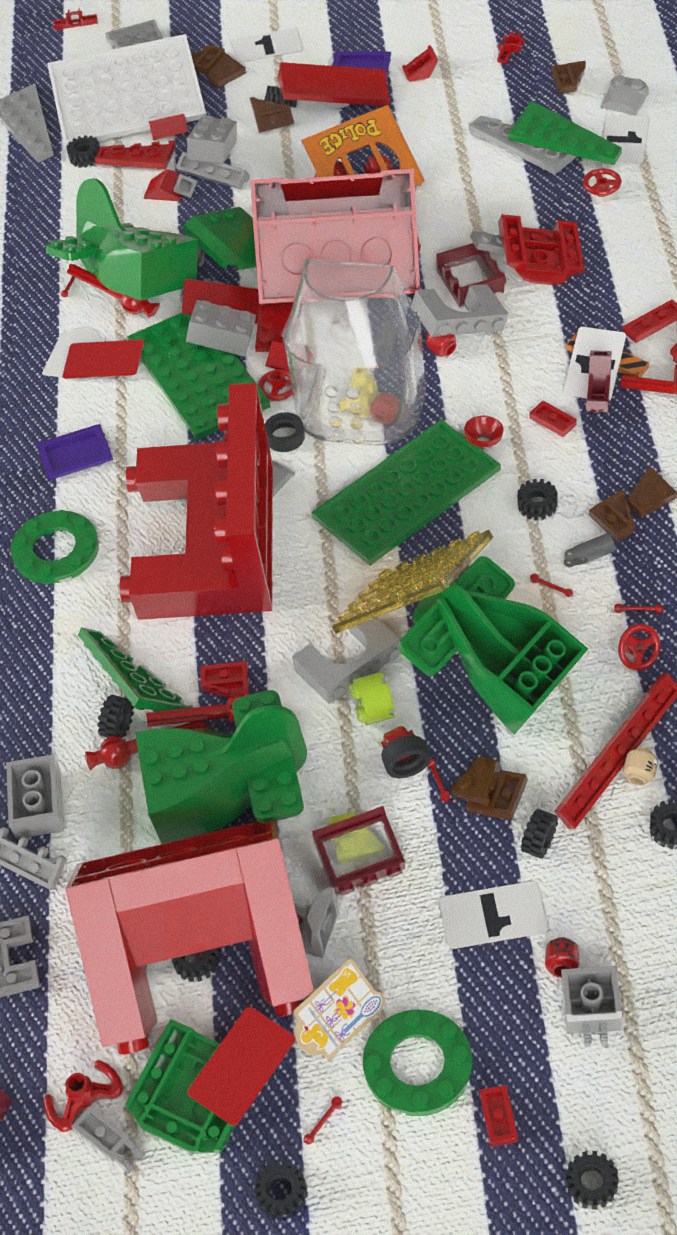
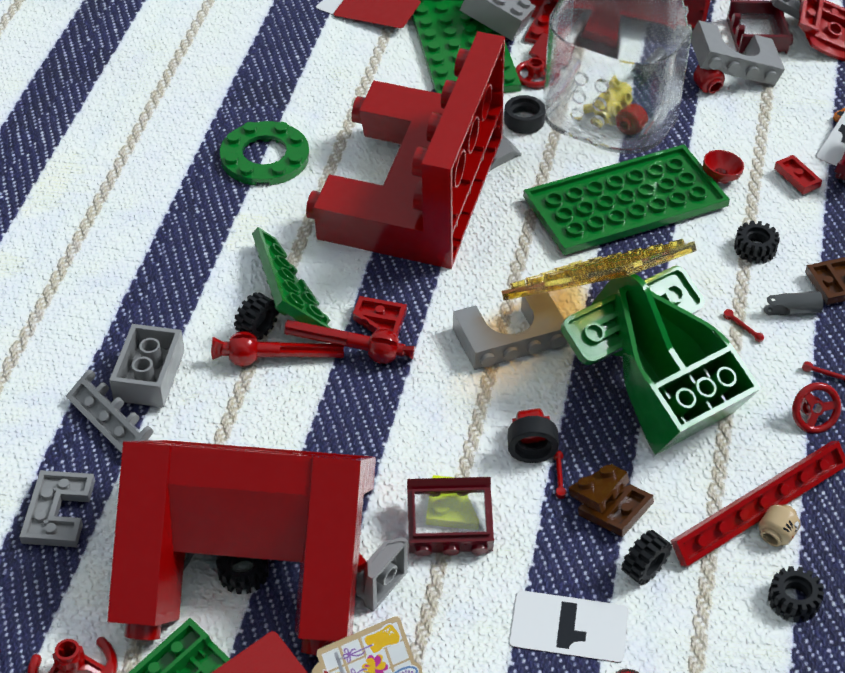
camera: 10 degrees right, 5 degrees down
dark purple piece [36,424,113,481] -> none
green brick [135,690,307,844] -> none
lime brick [349,672,395,726] -> none

